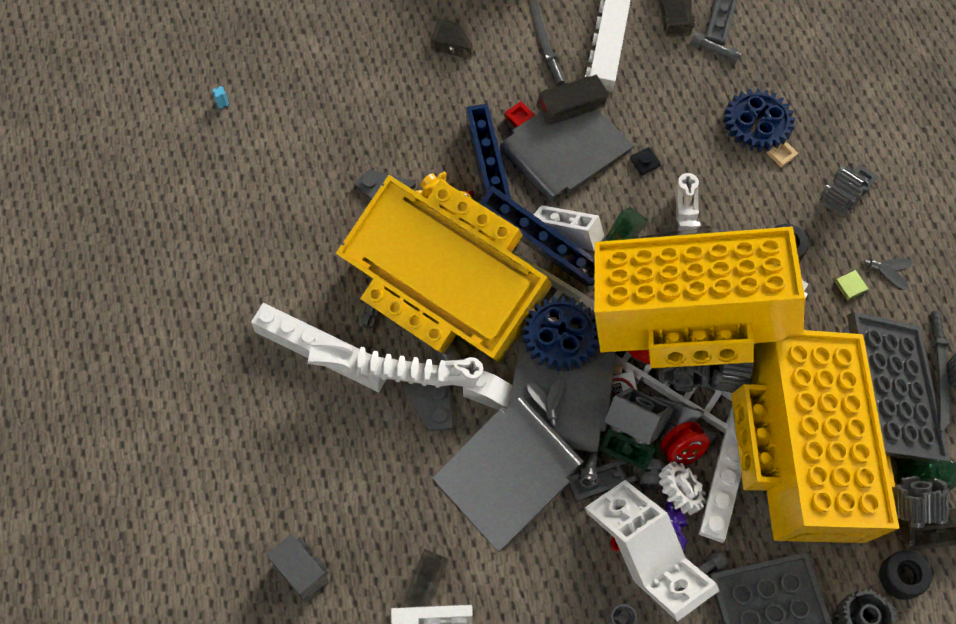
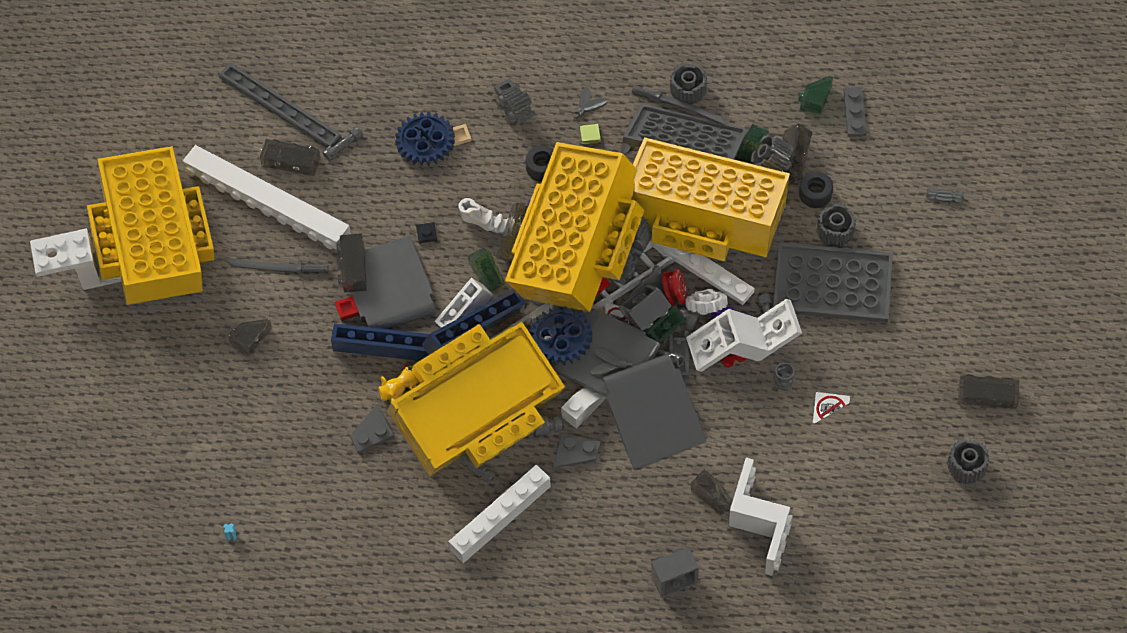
camera: 65 degrees left, 5 degrees down
white piece [307,341,483,388] -> none

